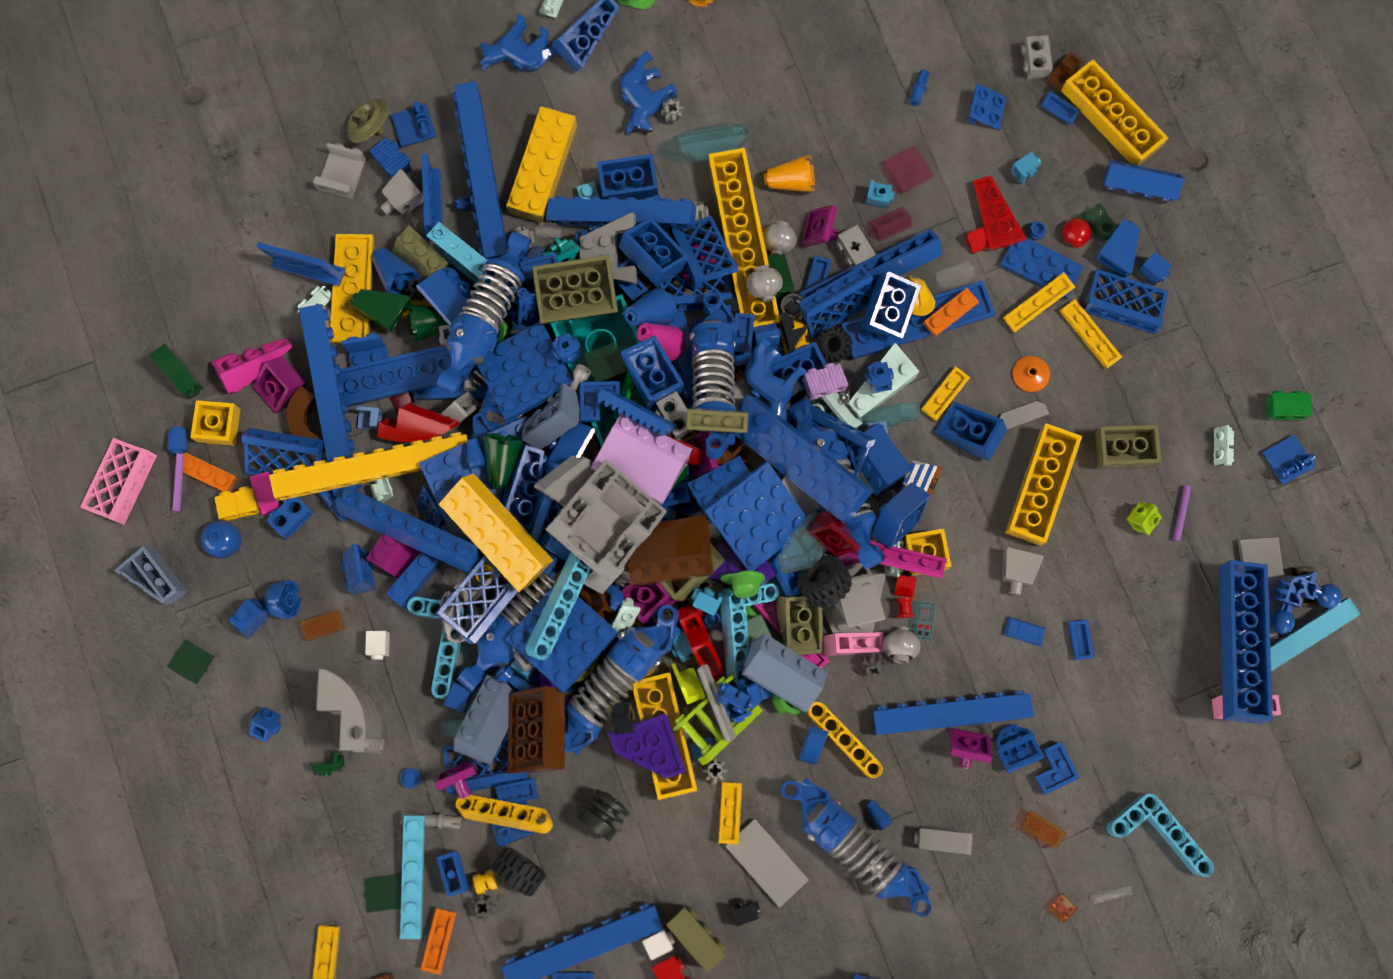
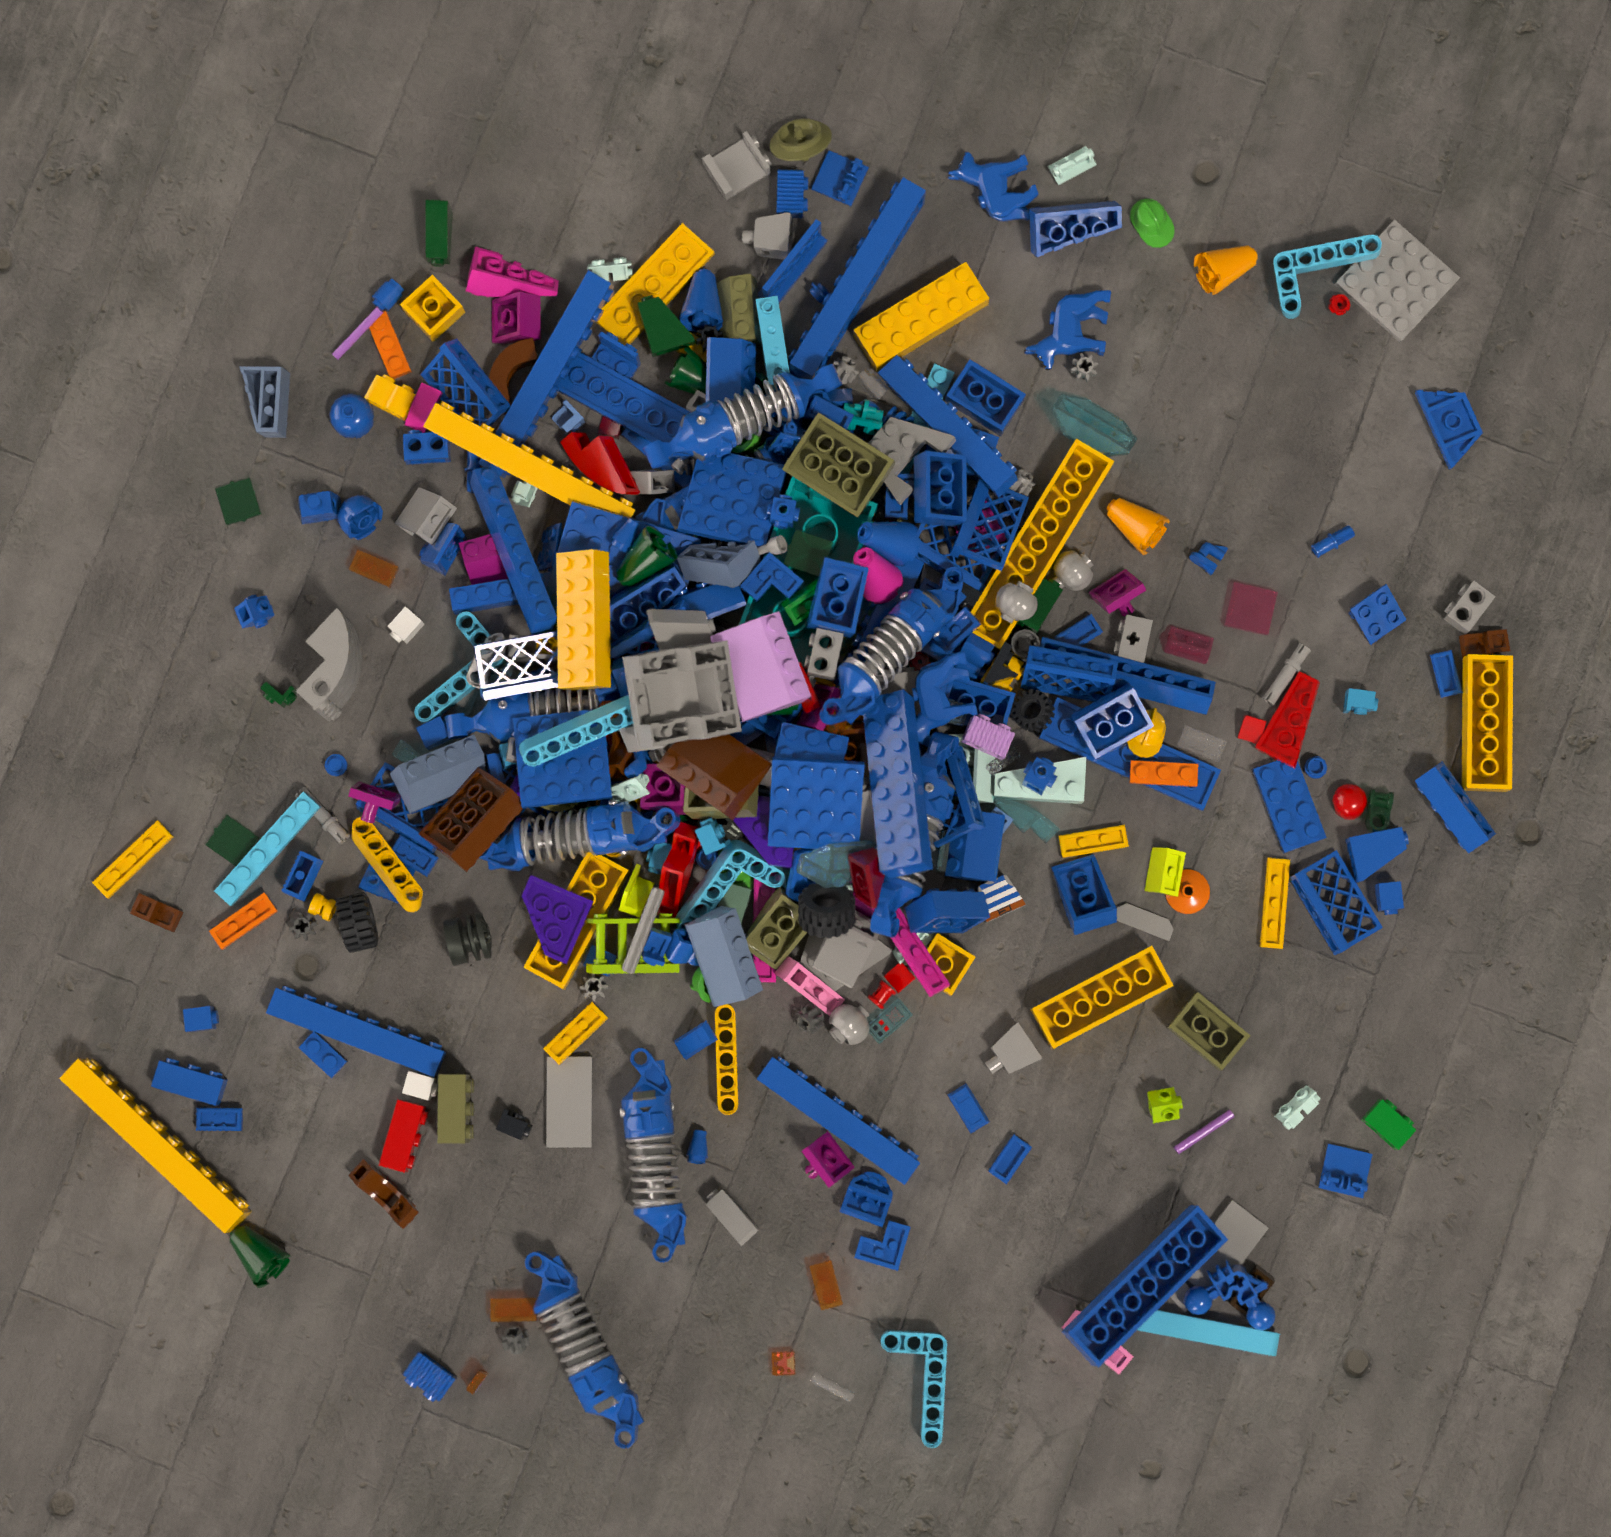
camera: 45 degrees right, 5 degrees up
bright pink fence [80,438,157,525] -> none
blue fence [257,242,346,287] -> none
blue plate [496,665,514,683] -> none
blue gear [597,388,675,436] -> none
black brick [610,702,635,735] -> none
olive plate [687,408,748,433] -> none
blue hinge [712,683,754,715] -> none
bright green piece [721,571,765,599] -> none
dark azure brick [866,180,895,208] -> none
yellow tile [1003,272,1075,333] -> none
none -> light grey panel [394,487,457,545]
none -> neon yellow panel [1145,847,1186,897]
none -> blue piece [1189,542,1228,576]
none -> light grey pin [1262,643,1311,706]

